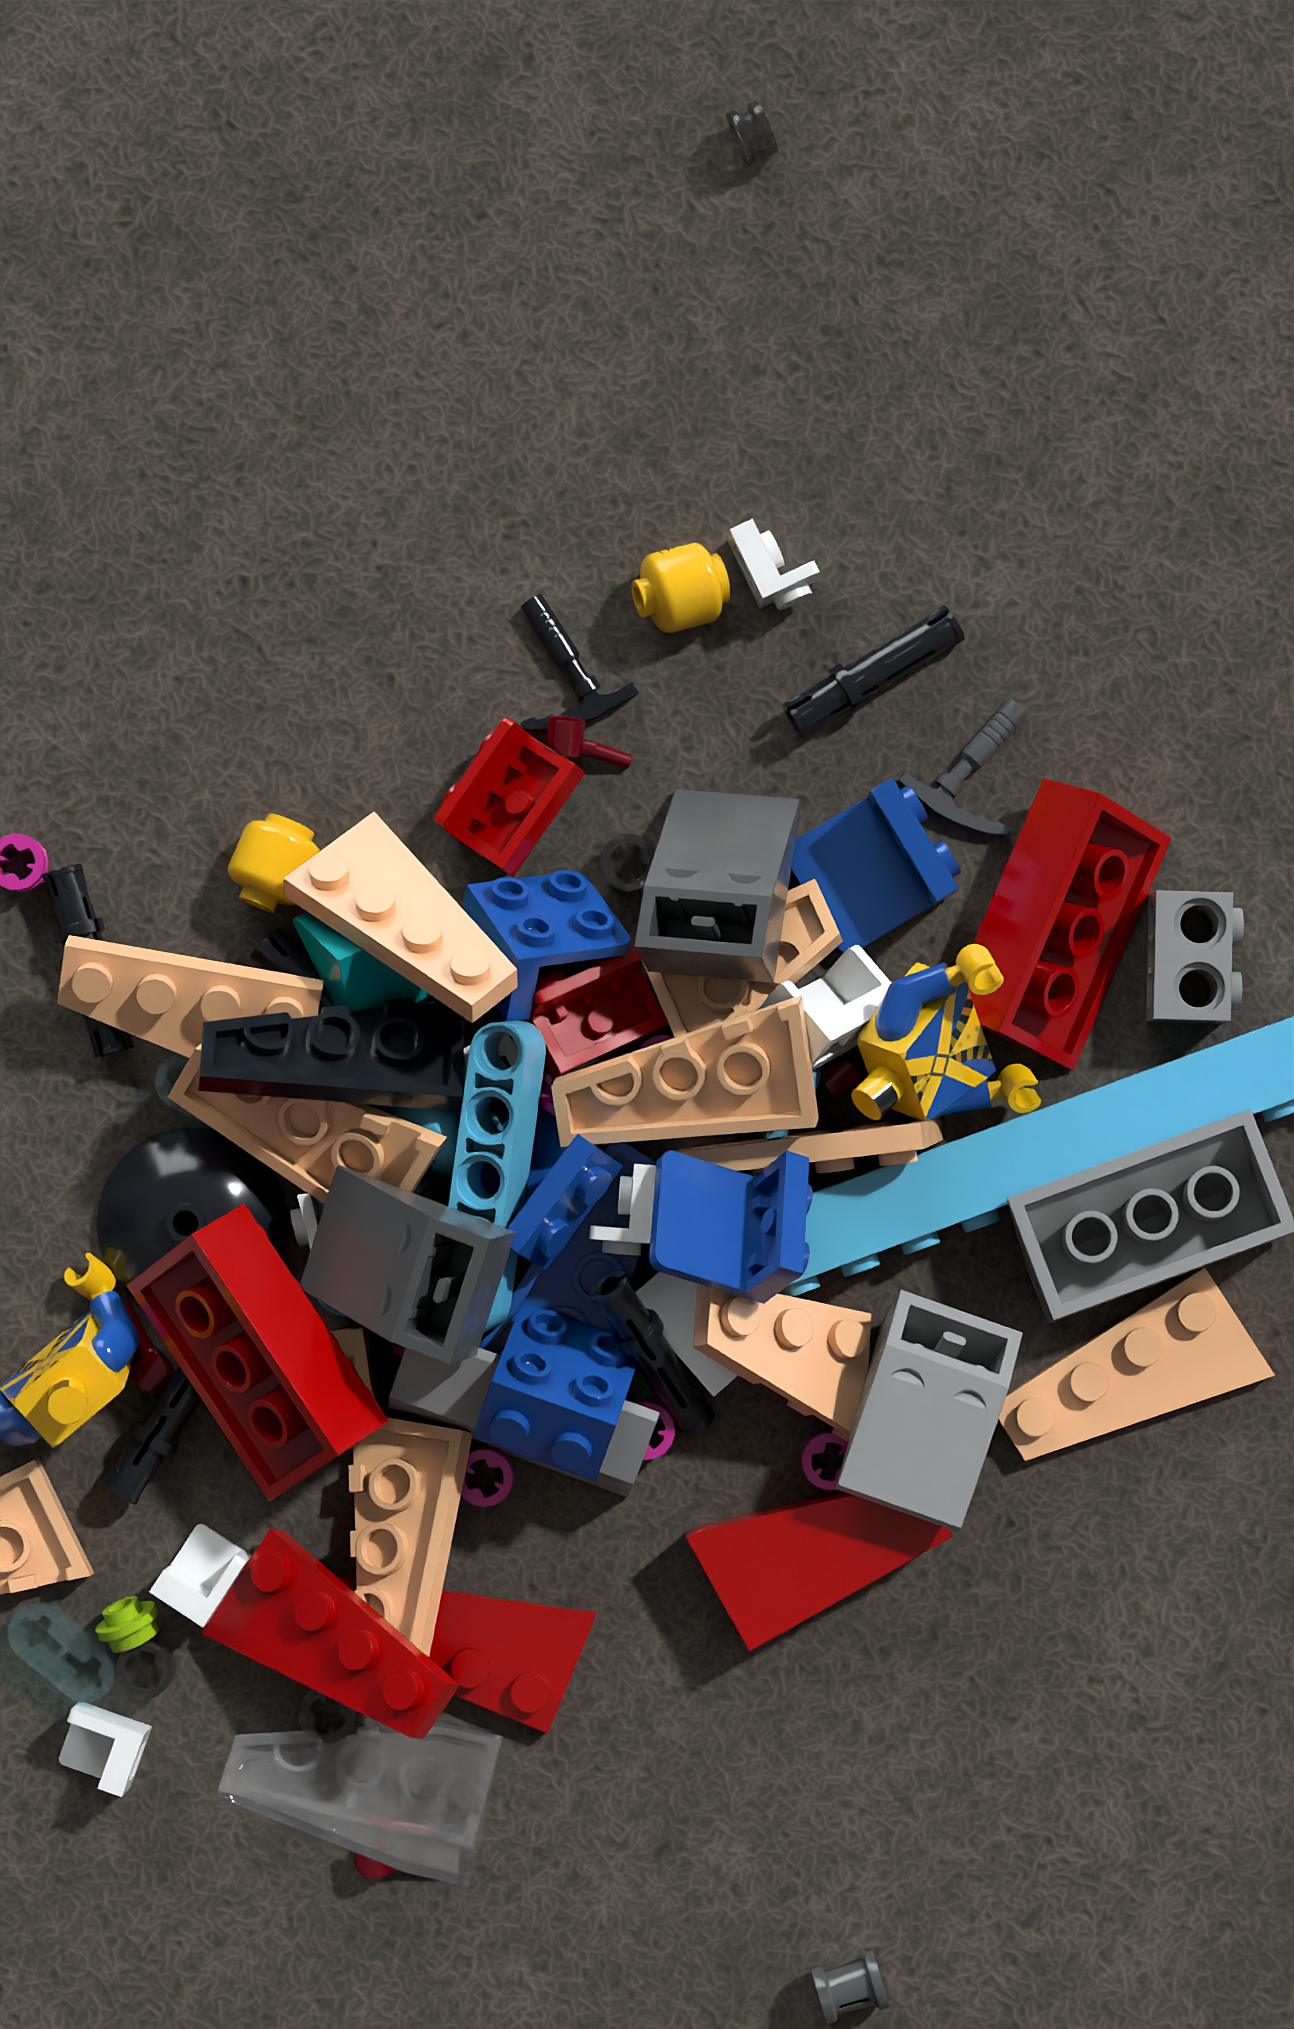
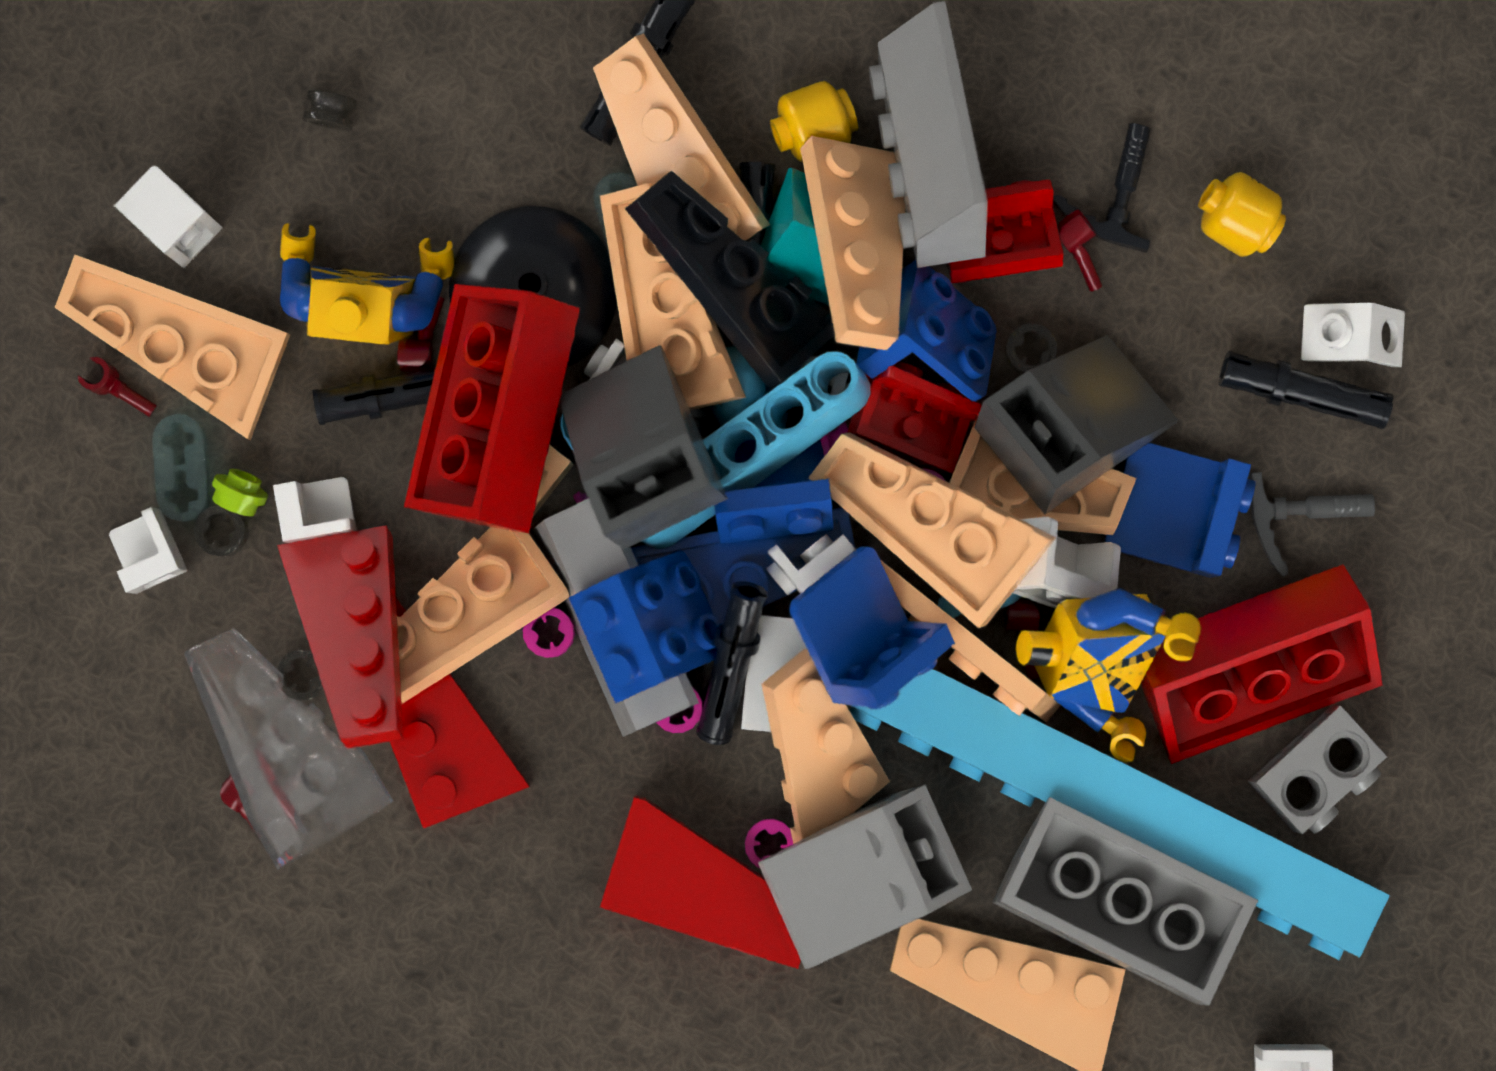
camera: 40 degrees right, 0 degrees up
white bracket [727,519,820,610] -> none
none -> light grey slope [869,1,987,268]
none -> white bracket [1301,303,1405,367]

